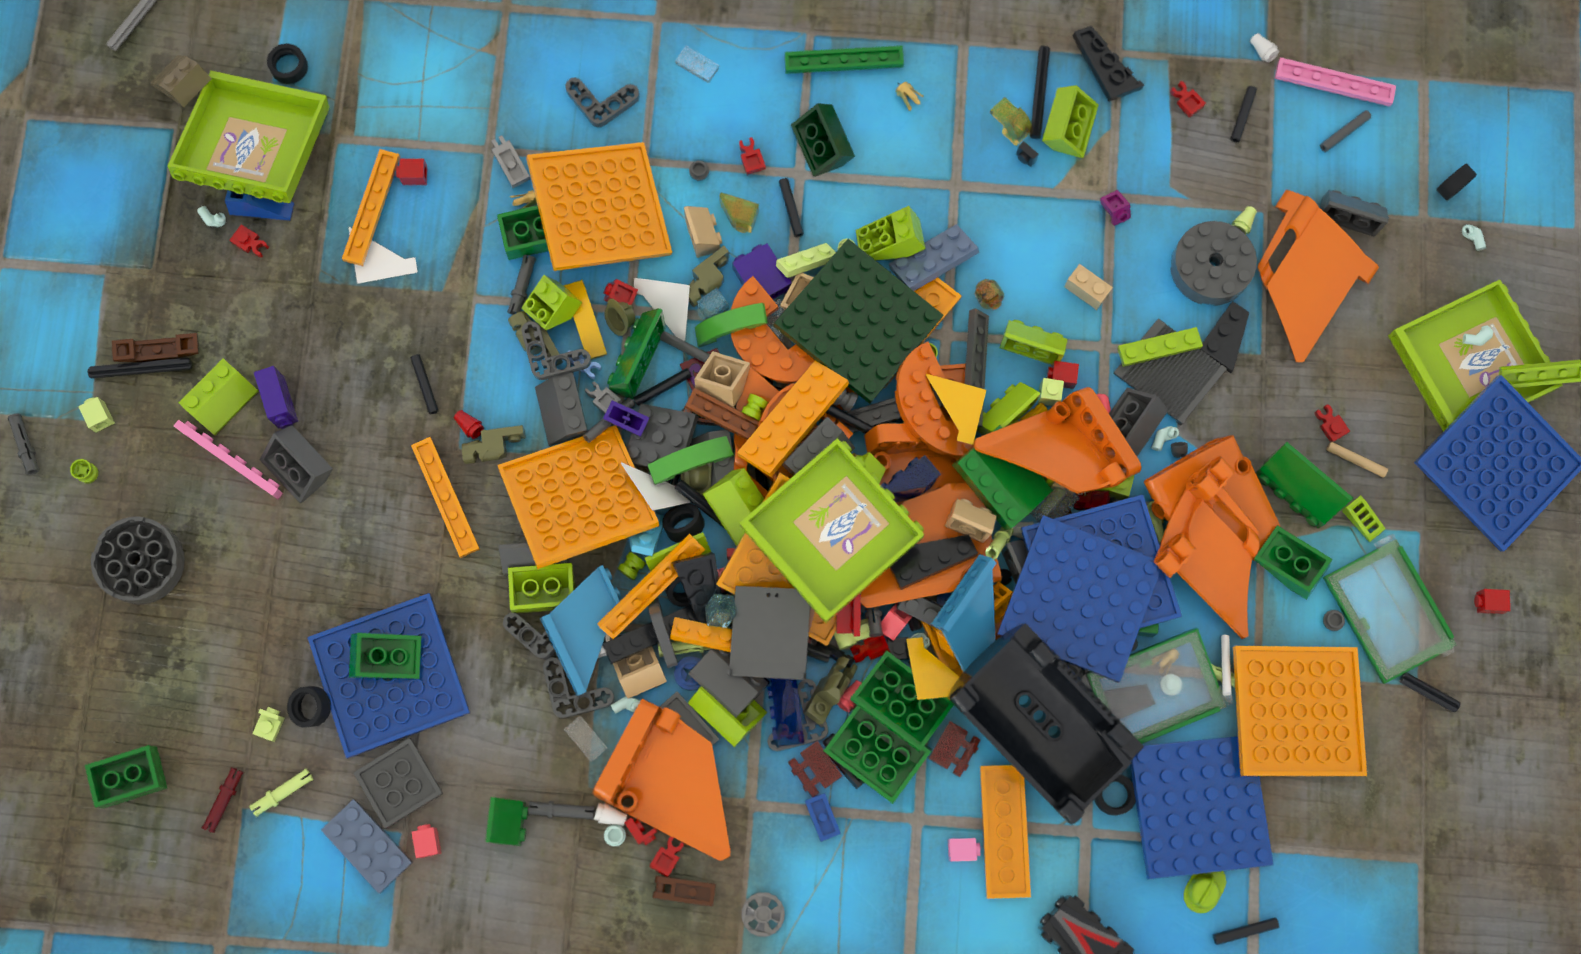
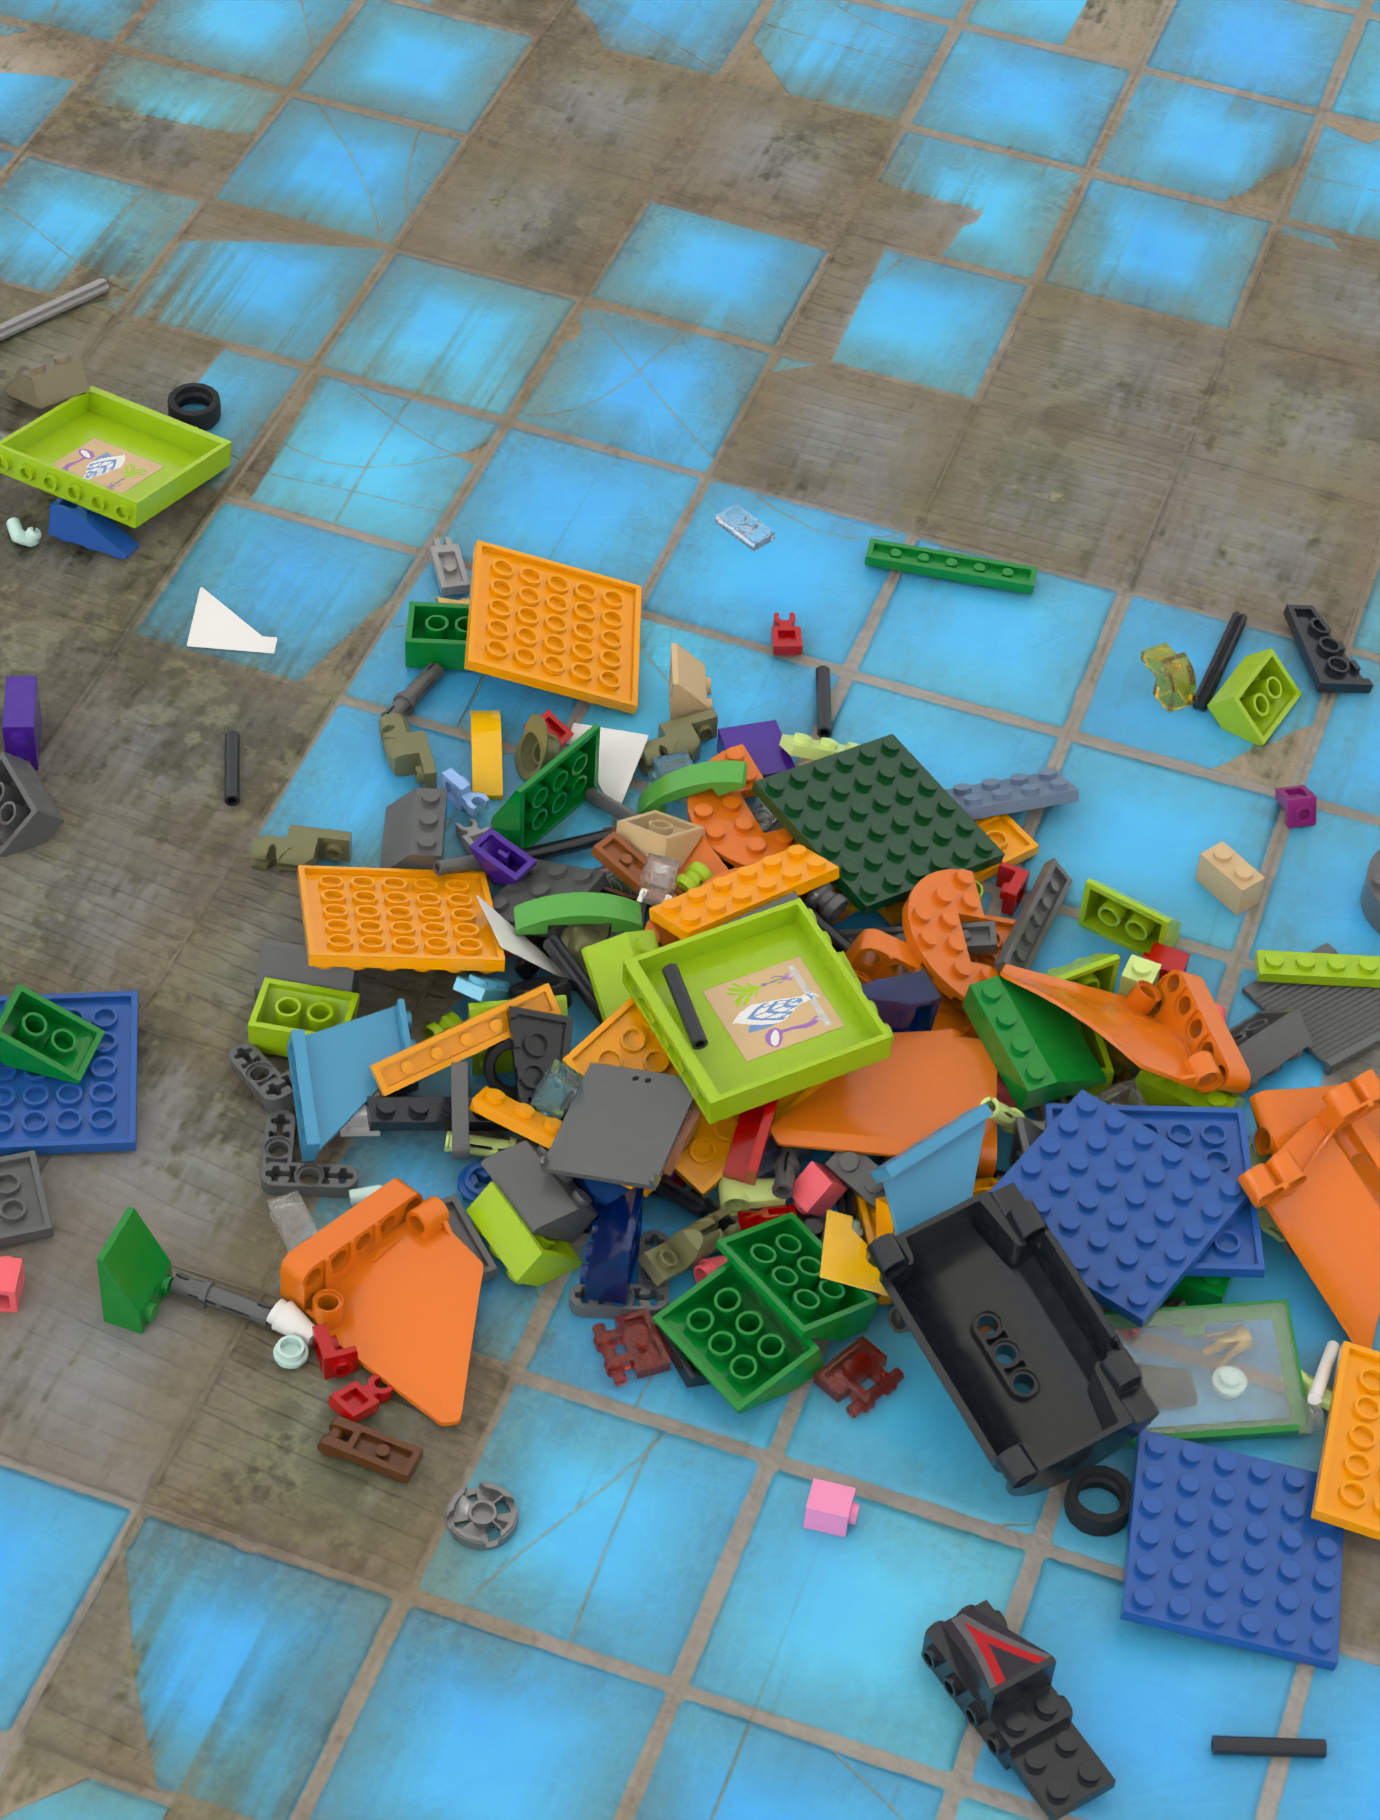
camera: 15 degrees right, 30 degrees down
red plate [229,225,269,258] -> none
light orange plate [342,149,400,266] -> none
red brick [396,159,428,185] -> none
light orange plate [411,437,480,558] -> none
red cone [454,410,484,439] -> none
lime slope [521,275,582,330] -> none
dark grey beam [522,321,591,380] -> none
dark grey beam [566,78,640,127] -> none
tan slope [613,647,667,699] -> none
dark grey plate [689,161,709,181] -> none
clear yellow slope [719,192,759,233] -> none
dark green slope [791,103,855,177] -> none
blue plate [805,793,841,842] -> none
lime slope [856,206,926,260] -> none
black wing [890,535,978,590] -> none
pearl gold piece [895,81,924,111] -> none
yellow sticker [926,374,986,445] -> none
tan slope [945,499,996,543] -> none
clear orange head [974,279,1005,310] -> none
light orange plate [980,765,1031,899] -> none
black plate [1016,141,1039,167] -> none
light aqua arm [1151,426,1179,451] -> none
lime piece [1183,871,1226,913] -> none
none -> clear brick [637,853,679,906]
none -> black piece [662,964,708,1050]
none -> red bracket [996,862,1030,917]

